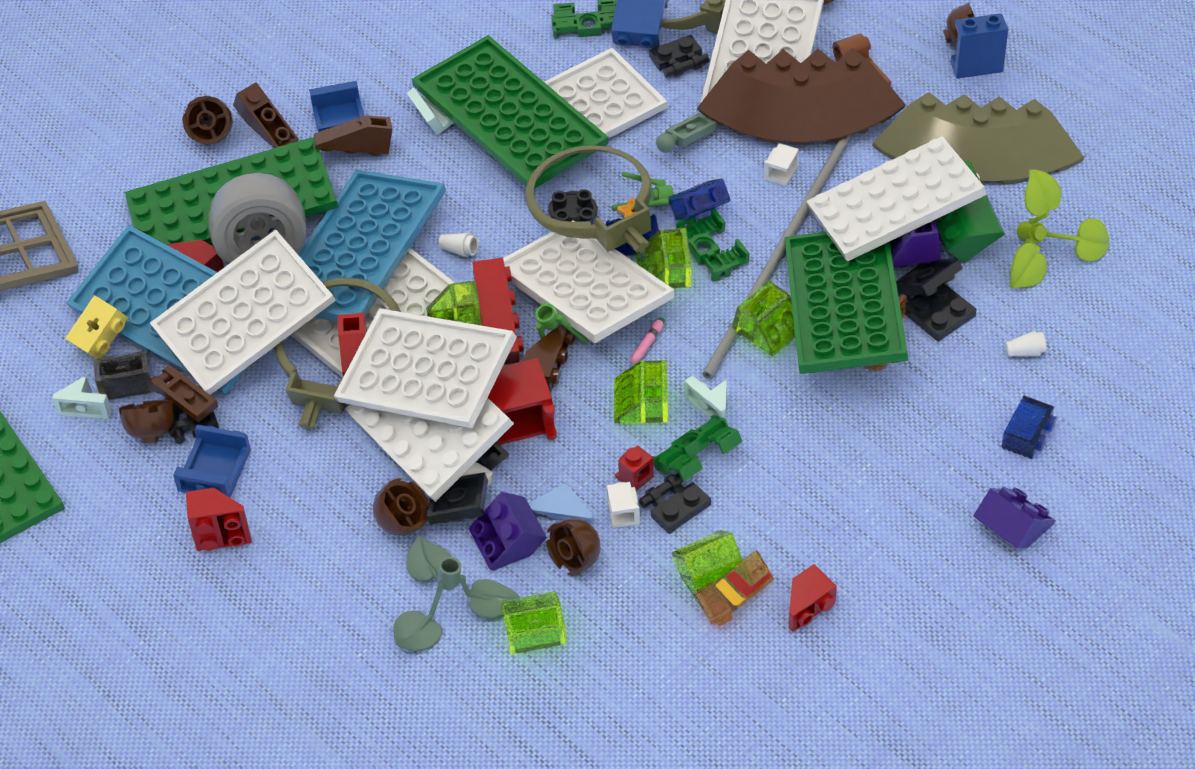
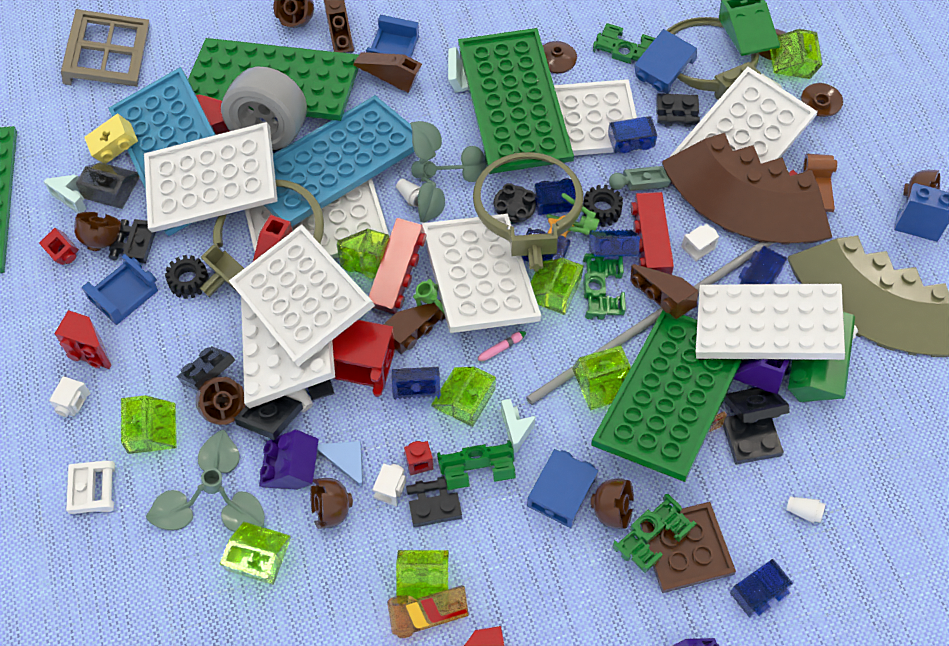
camera: 25 degrees right, 10 degrees up
reddish brown plate [148,365,218,423] -> none
lime plant [1010,169,1110,288] -> none
none -> red brick [39,228,79,265]
none -> white window [49,376,91,417]
none -> white plate [66,461,115,514]
none -> clear neon green slope [121,395,177,454]
none -> black tyre [165,255,209,299]
none -> black plate [176,346,235,391]
none -> clear blue brick [392,367,441,400]
none -> sand green plant [410,121,487,223]
none -> blue panel [527,448,599,528]
none -> clear blue brick [534,178,576,215]
none -> reddish brown dish [543,41,577,74]
none -> black tyre [583,185,623,227]
none -> reddish brown cylinder [591,478,634,529]
none -> clear blue brick [608,116,657,154]
none -> green piece [612,494,696,573]
none -> reddish brown slope [630,264,698,319]
none -> brick [631,192,674,275]
none -> reddish brown plate [640,502,736,593]
none -> clear blue brick [738,246,787,284]

